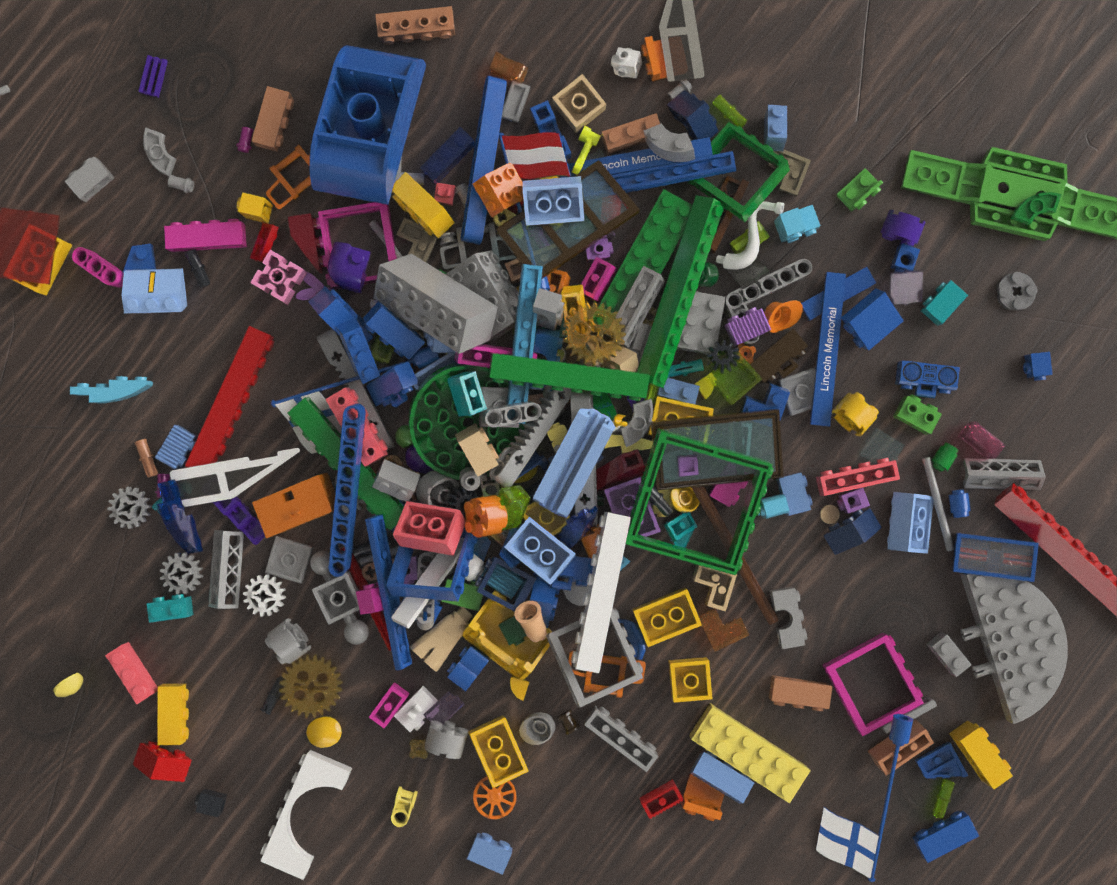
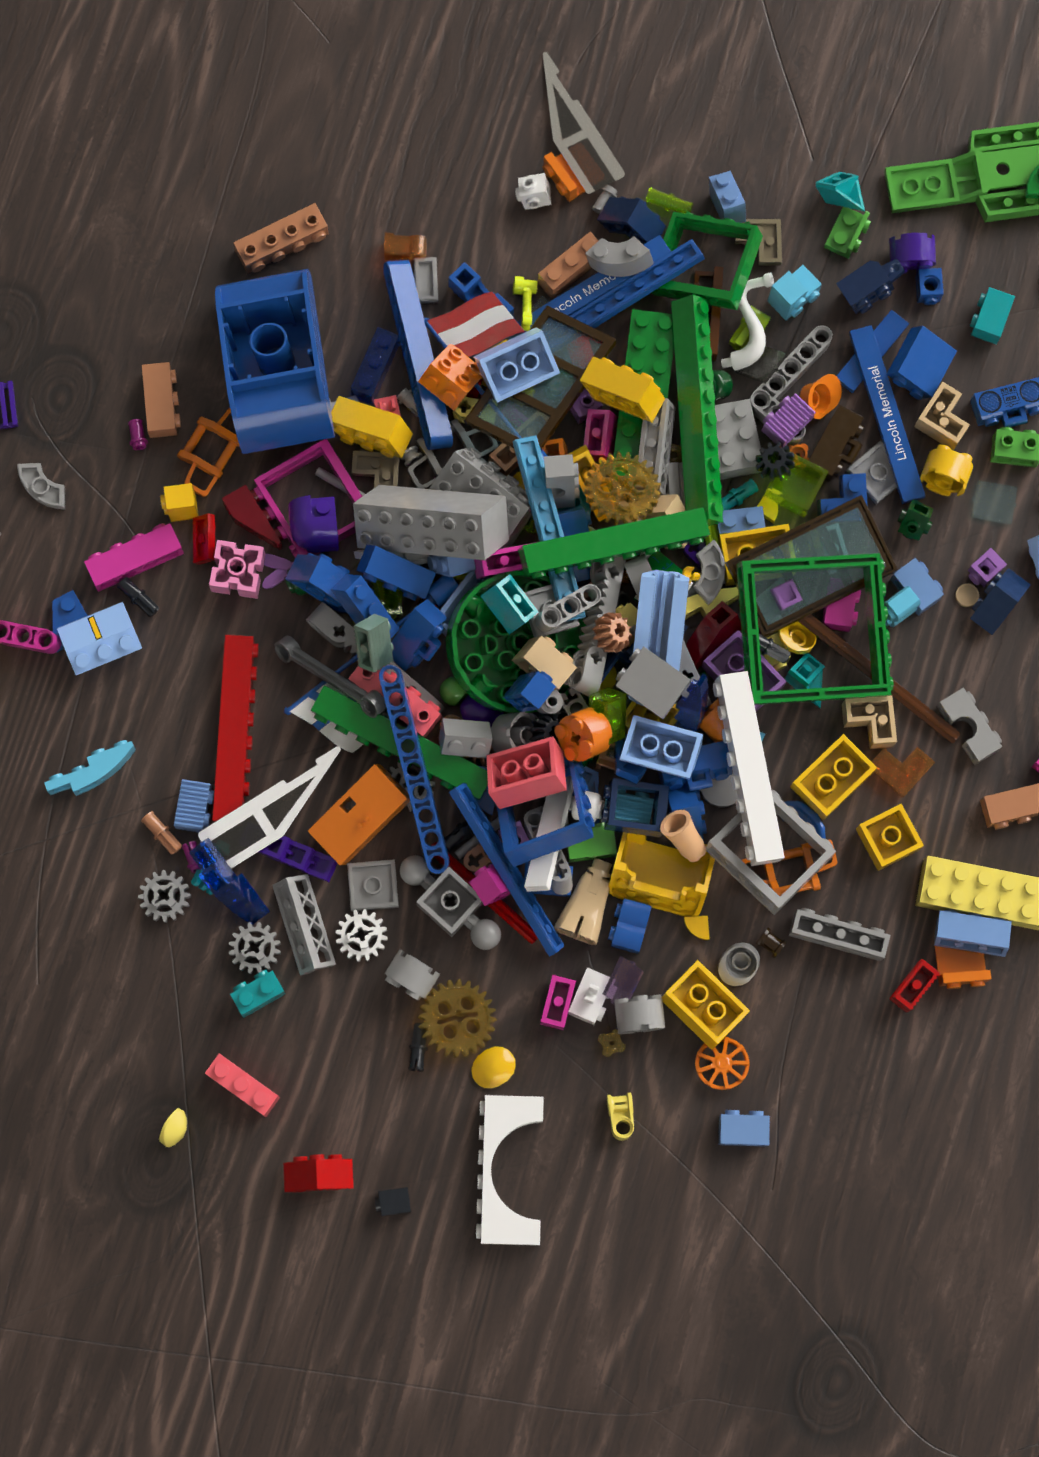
camera: 25 degrees left, 10 degrees down
yellow brick [158,684,189,745] -> none
light grey pin [168,175,194,193] -> none
dark green brick [498,616,527,646] -> none
tan brick [552,74,606,133] -> none
coral brick [816,458,900,496] -> none
clear purple piece [890,270,923,305] -> none
none -> dark grey piece [274,635,386,718]
none -> sand green brick [353,614,394,672]
none -> blue brick [503,671,556,712]
none -> yellow brick [580,357,665,423]
none -> nougat gear [592,612,633,653]
none -> light grey brick [615,646,691,719]
none -> teal slope [816,172,865,211]
none -> dark blue hinge [836,259,905,314]
none -> dark green brick [897,499,934,541]
none -> tan brick [914,382,970,451]

